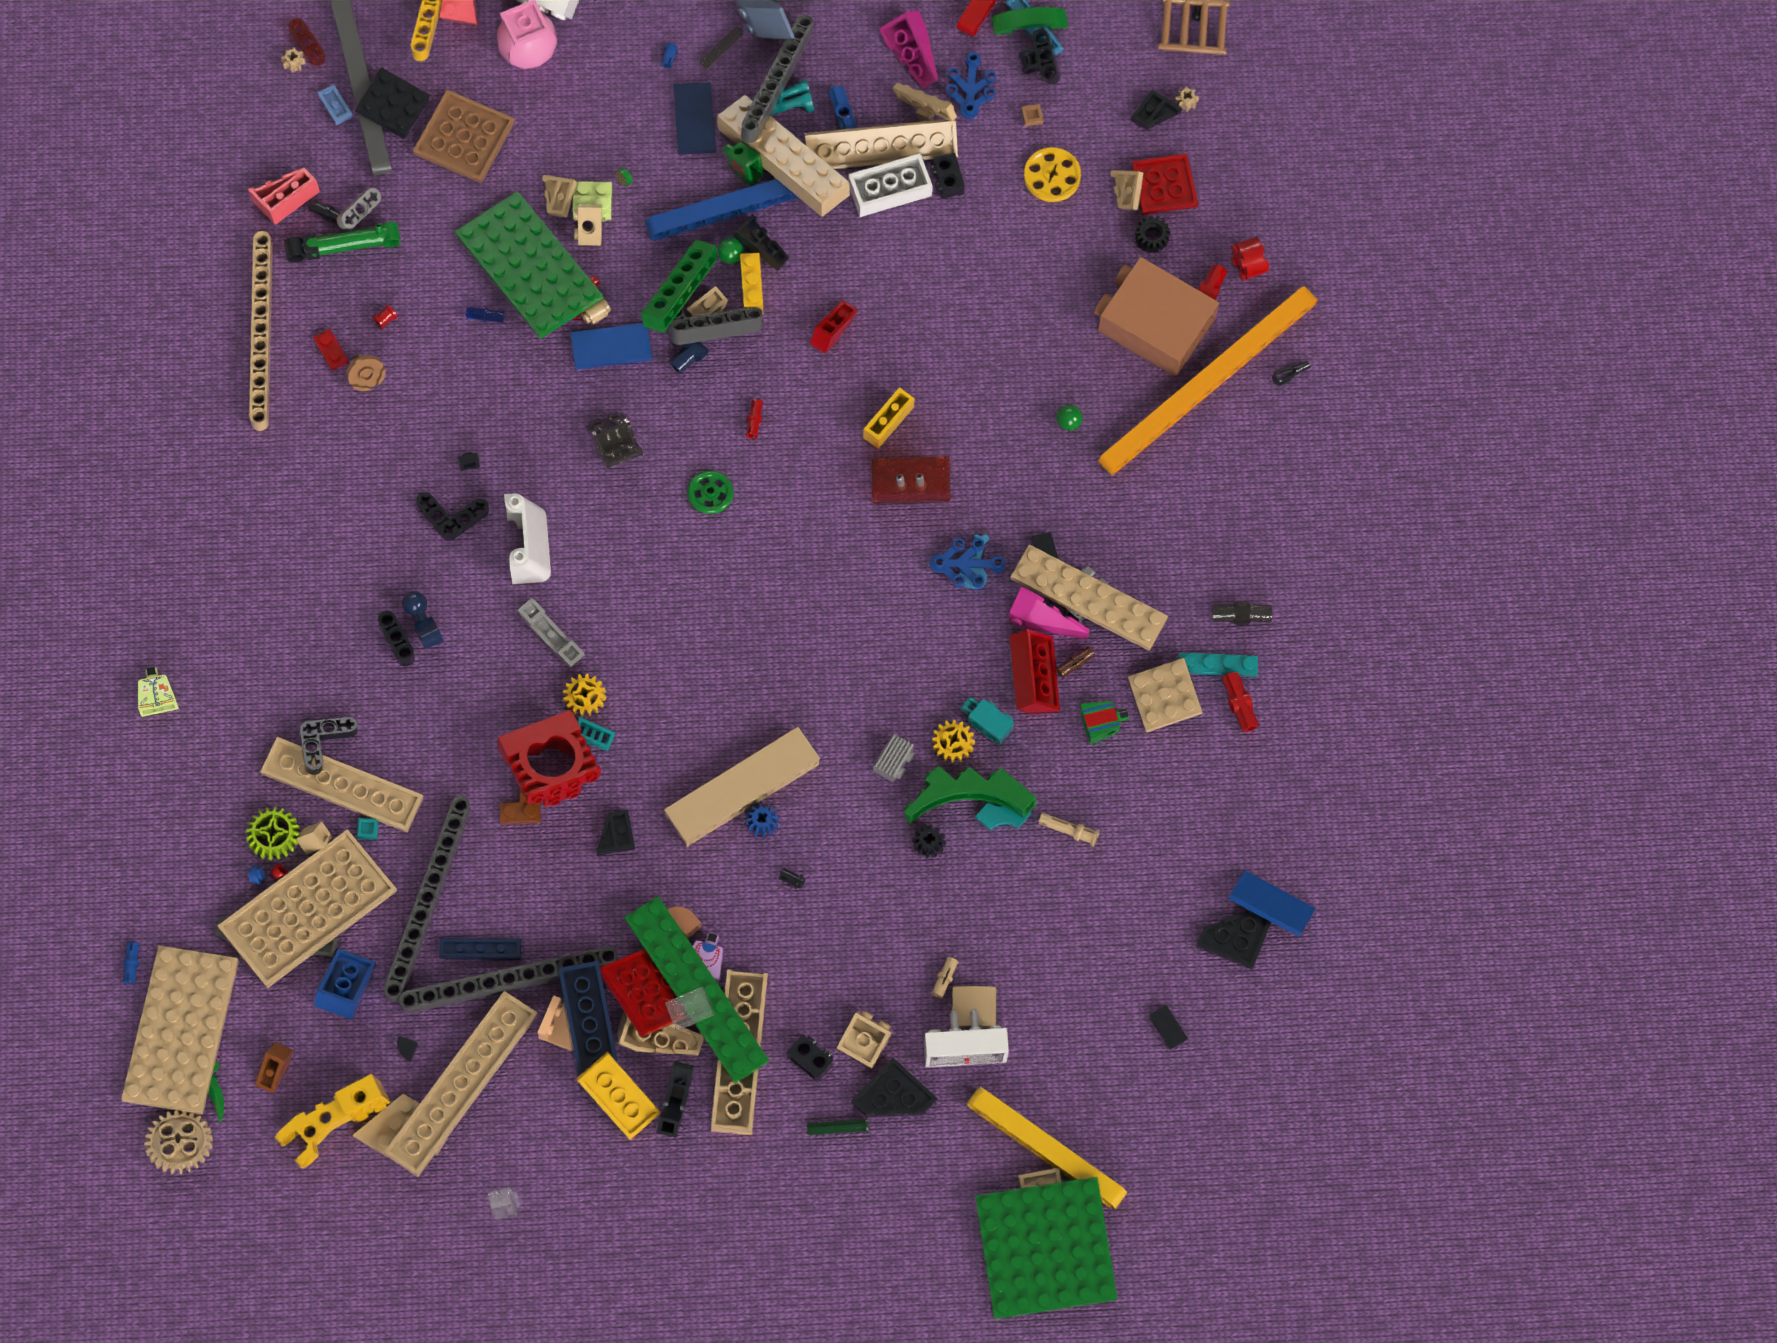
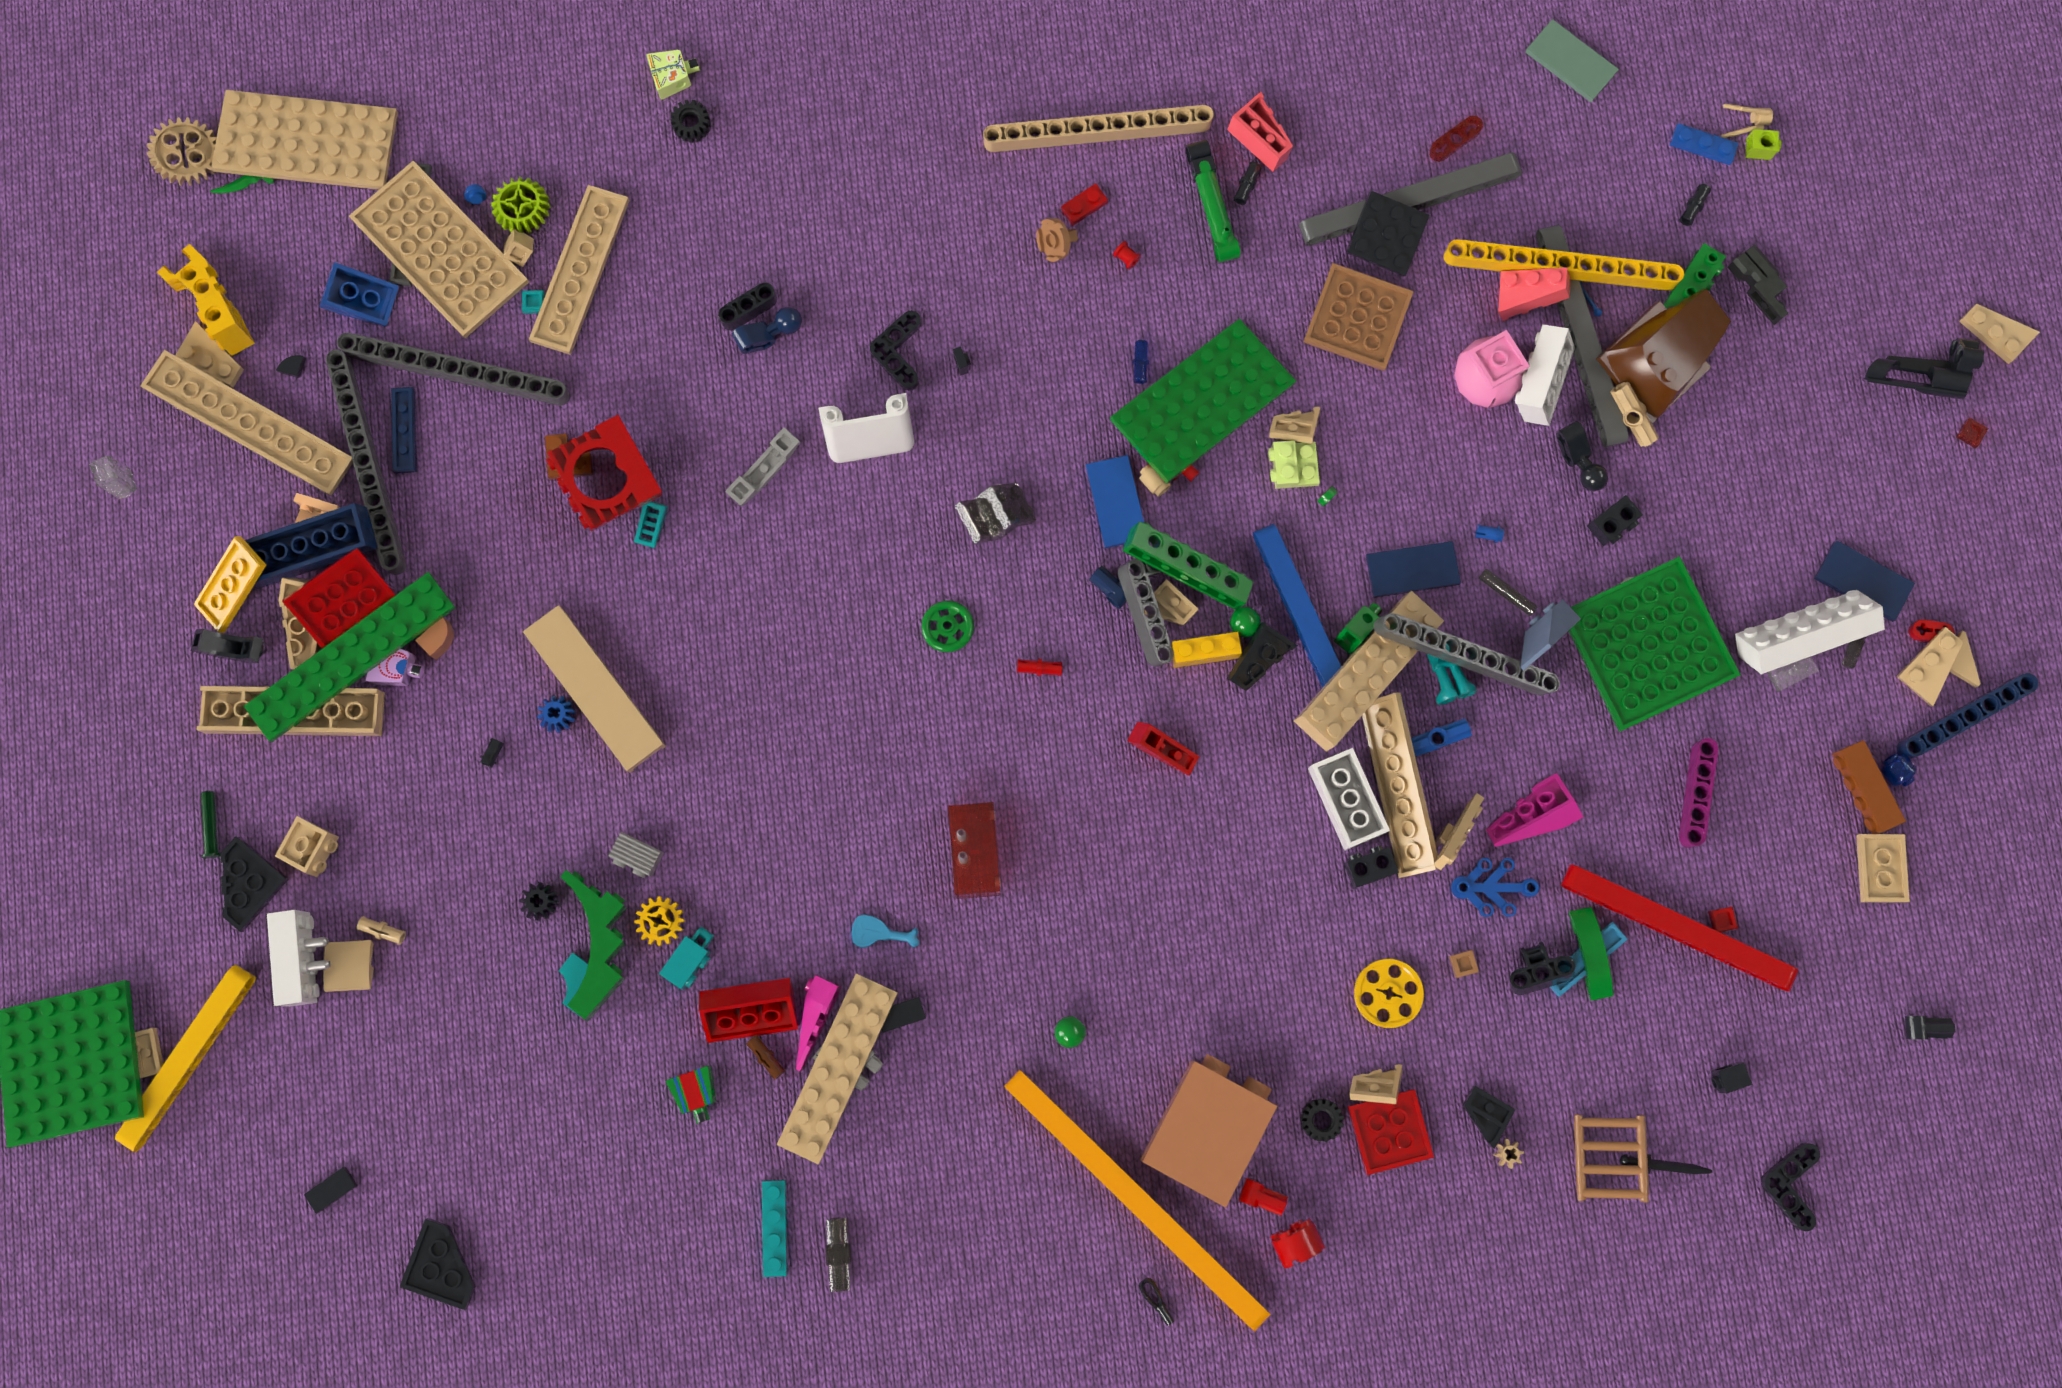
camera: 90 degrees right, 10 degrees up
blue pin [122,942,140,985] -> none
dark orange slope [255,1042,294,1094] -> none
red hinge [271,864,288,882] -> none
tan gear [281,48,305,73] -> none
black beam [300,717,358,775] -> none
medium blue plate [318,85,353,125] -> none
light grey beam [337,188,381,230] -> none
yellow gear [563,674,606,717] -> none
tan brick [574,204,602,246] -> none
black wing [596,809,635,856] -> none
clear plate [665,987,714,1031] -> none
black brick [787,1034,834,1083] -> none
yellow brick [863,387,915,449] -> none
blue plant [929,538,1006,588] -> none
tan pin [1038,812,1100,847] -> none
tan plate [1128,658,1203,732] -> none
red piece [1222,672,1259,732] -> none
blue tile [1228,870,1316,937] -> none
none -> black tyre [670,100,711,143]

